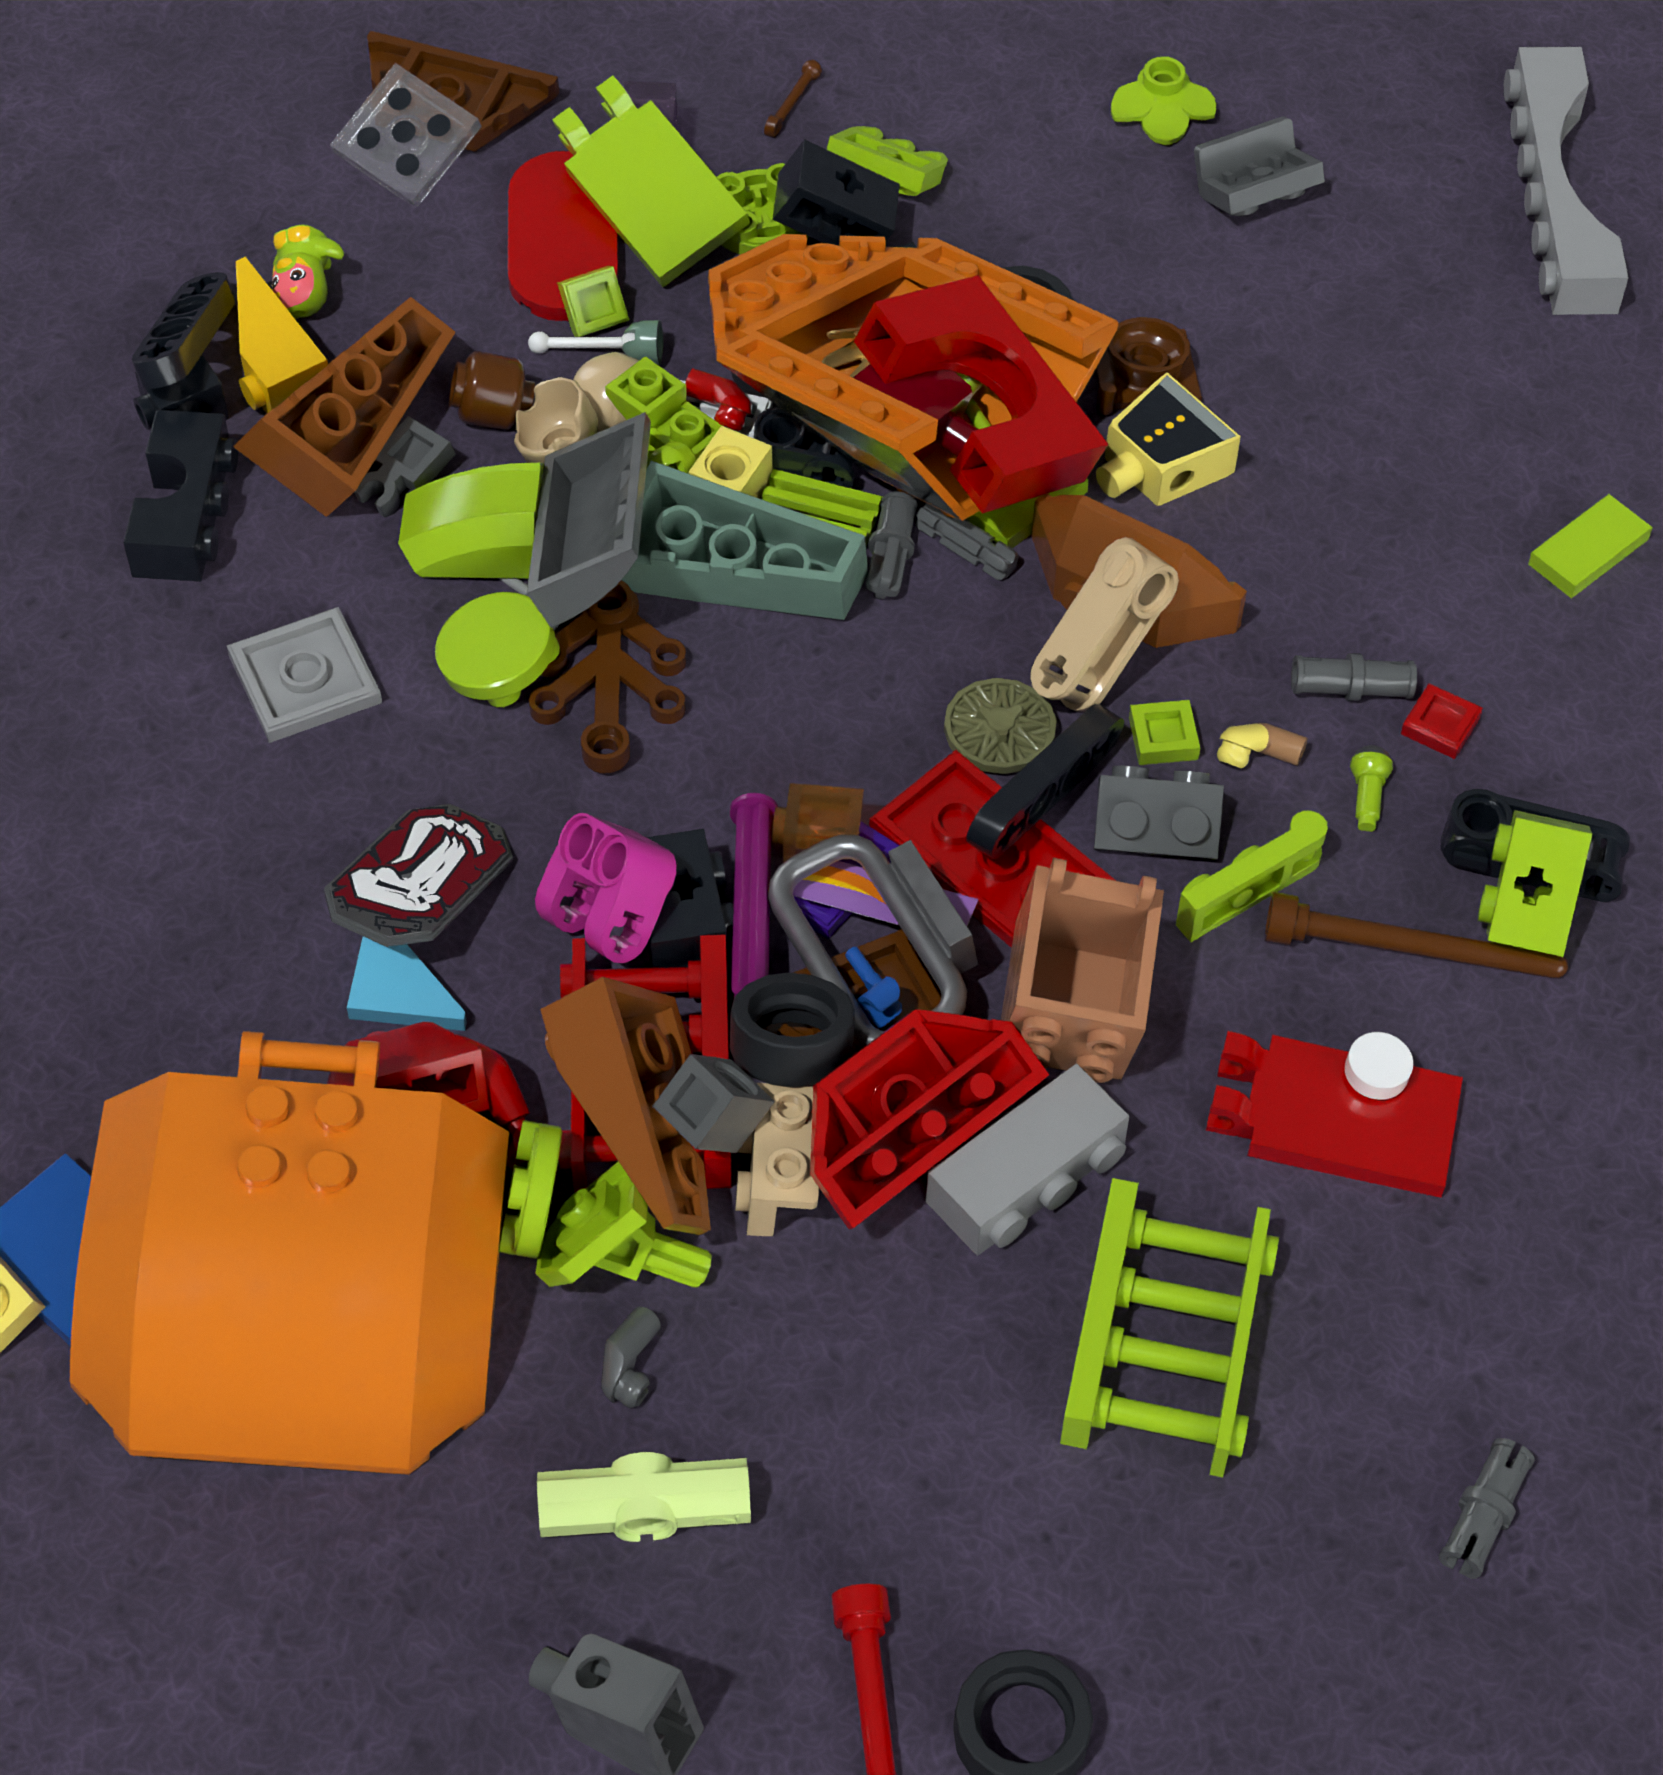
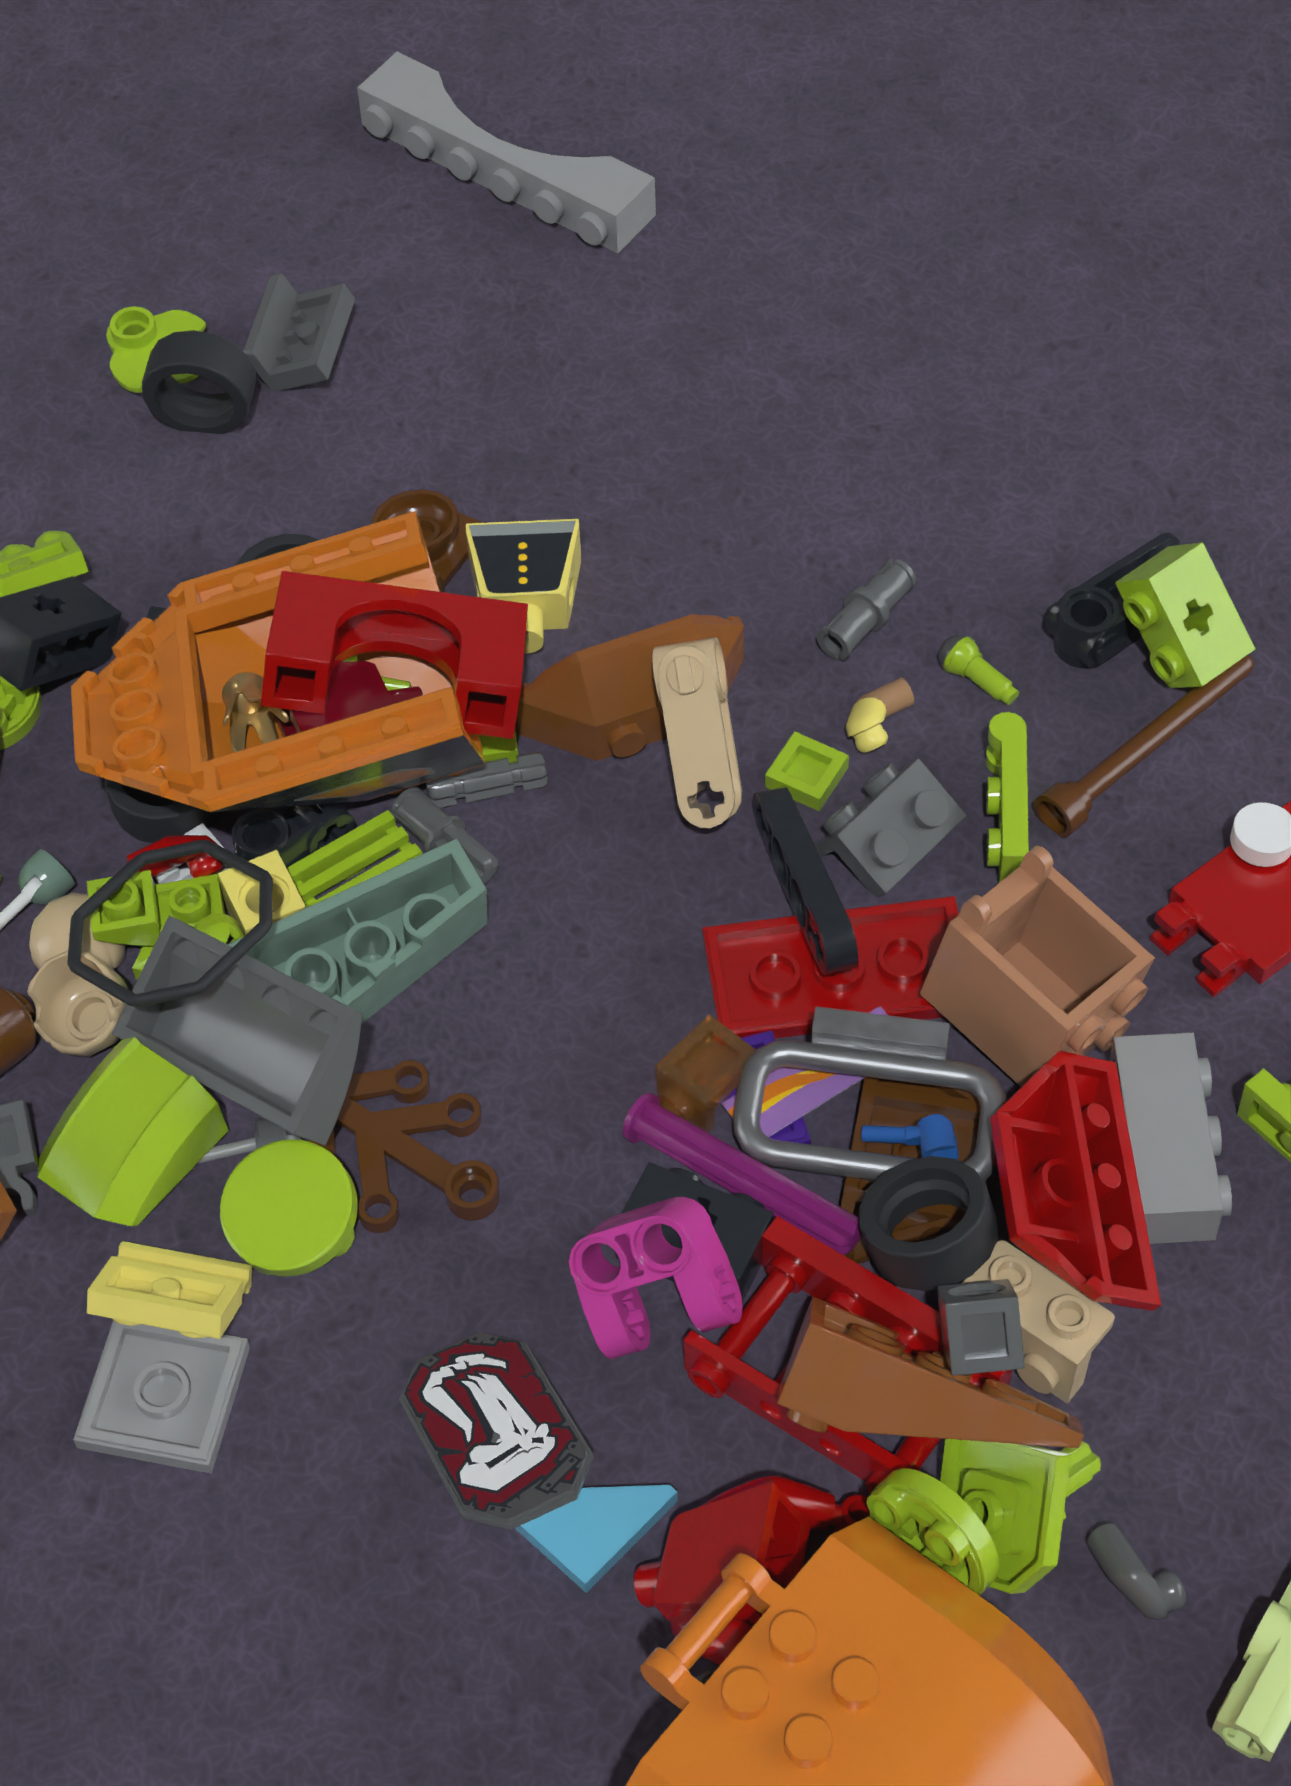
camera: 50 degrees left, 0 degrees up
olive wheel [944,678,1057,774] -> none
red tile [1401,683,1483,759] -> none
lime tile [1528,494,1653,599] -> none
none -> black piece [67,840,273,1007]
none -> light yellow plate [87,1241,252,1339]
none -> black tyre [142,330,256,434]

